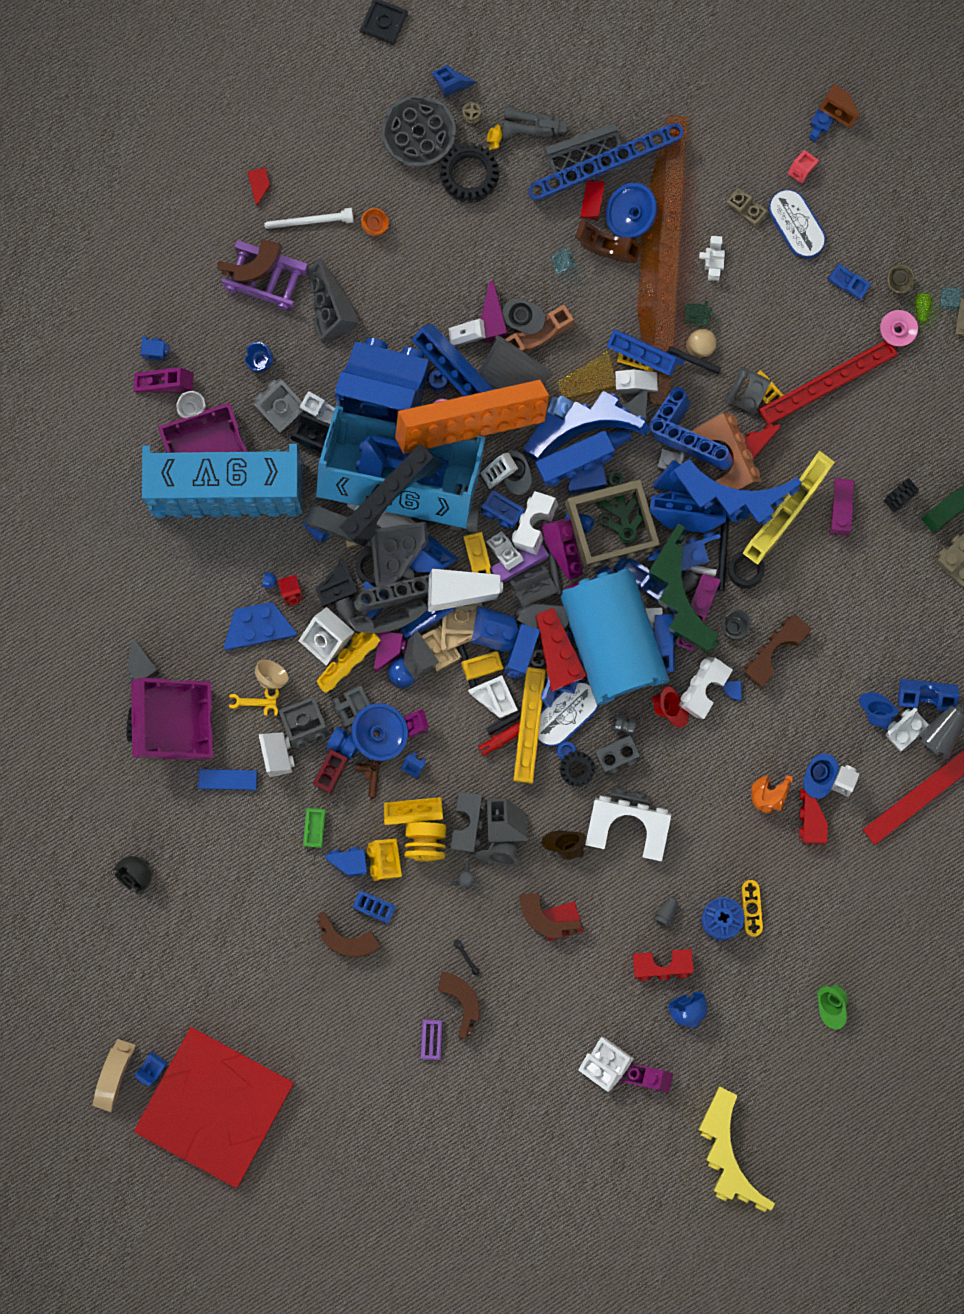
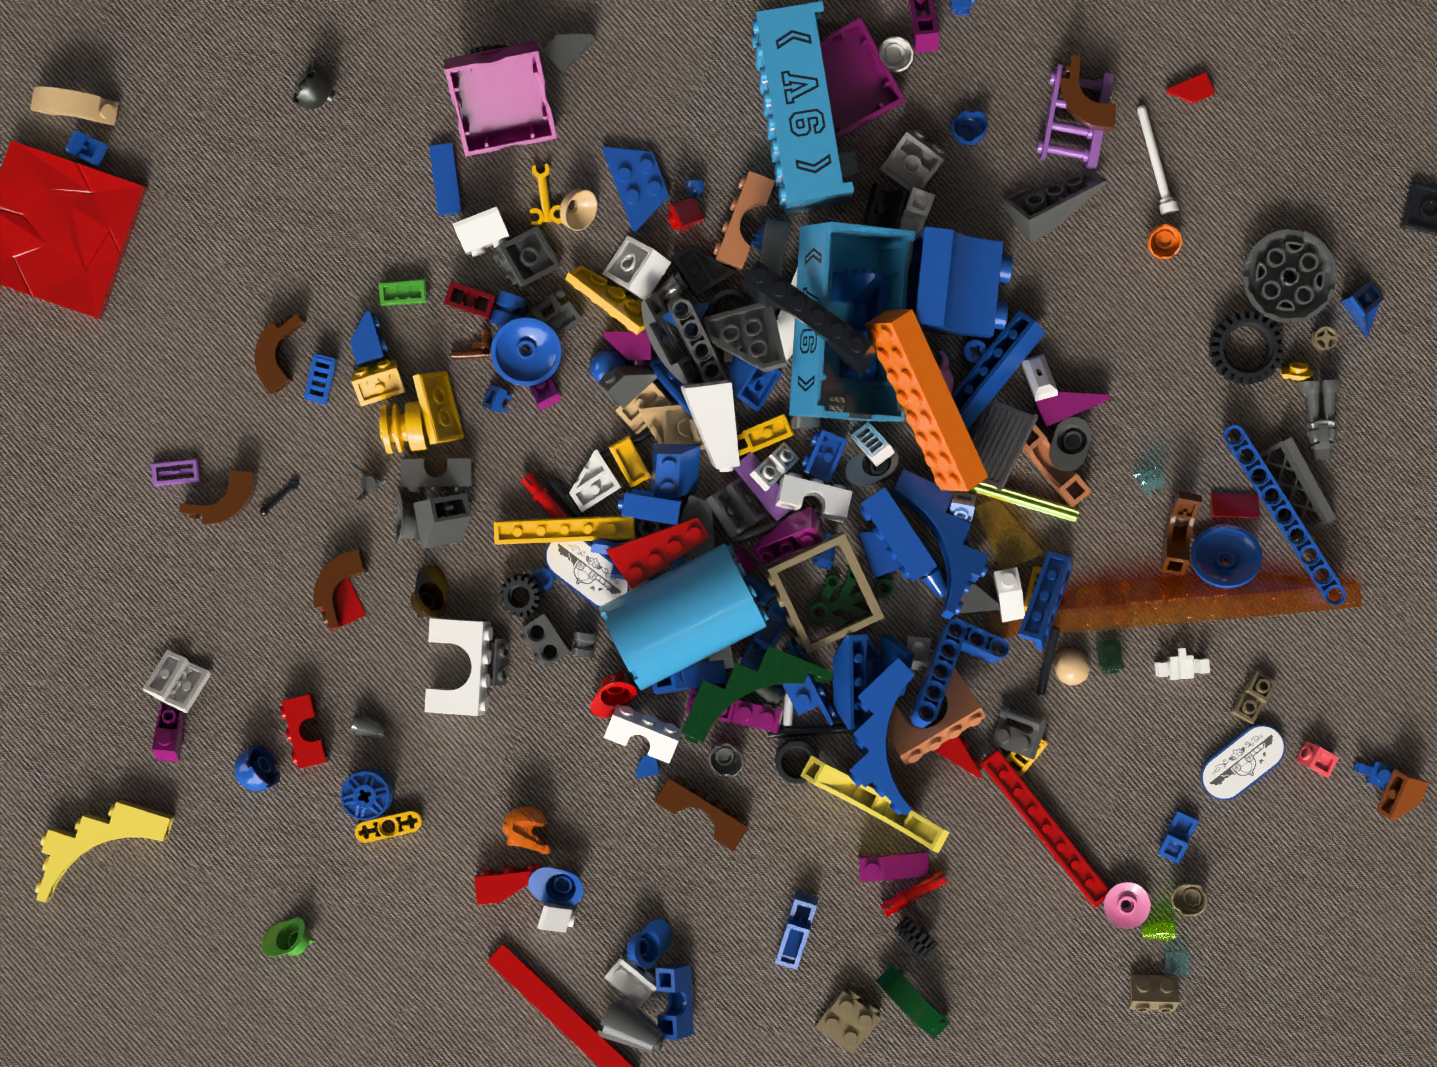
camera: 80 degrees right, 10 degrees up
none -> nougat arch [713,171,775,271]
none -> blue slope [775,891,818,970]
none -> red pin [880,870,947,918]
none -> lime axle [969,482,1079,522]

